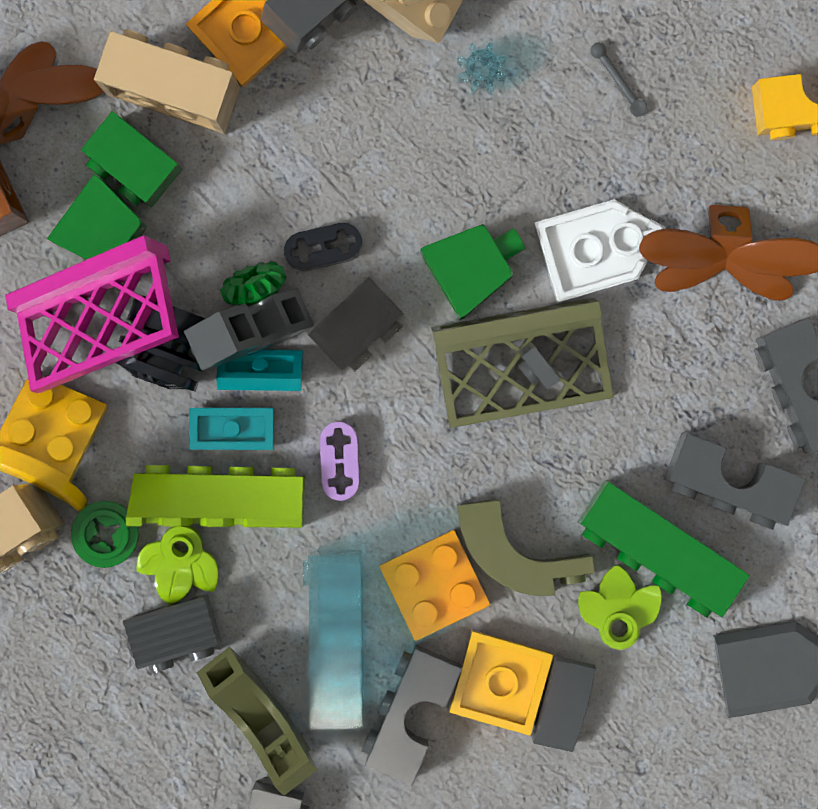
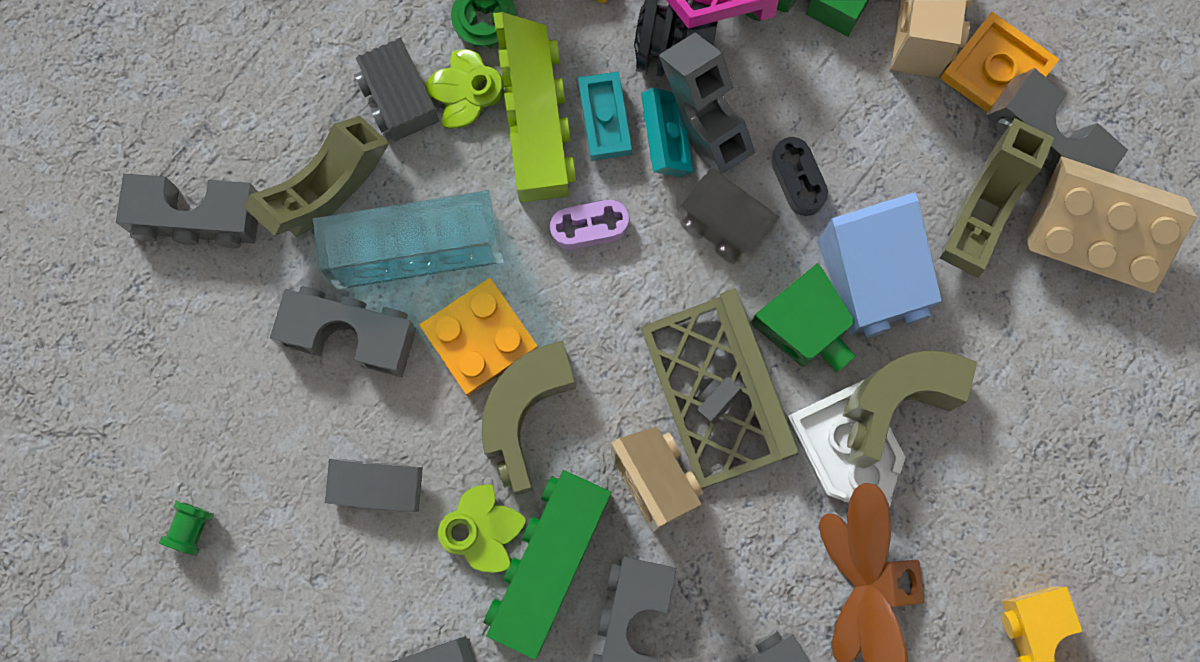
camera: 80 degrees right, 10 degrees down
green gear [220,262,287,306] -> none
yellow plate [449,630,553,736] -> none
clear light blue gear [457,43,507,95] -> none
dark grey hinge [590,42,647,117] -> none
none -> tan slope [610,426,703,533]
none -> light blue slope [817,192,942,338]
none -> olive arch [843,350,977,469]
none -> olive arch [939,118,1055,278]

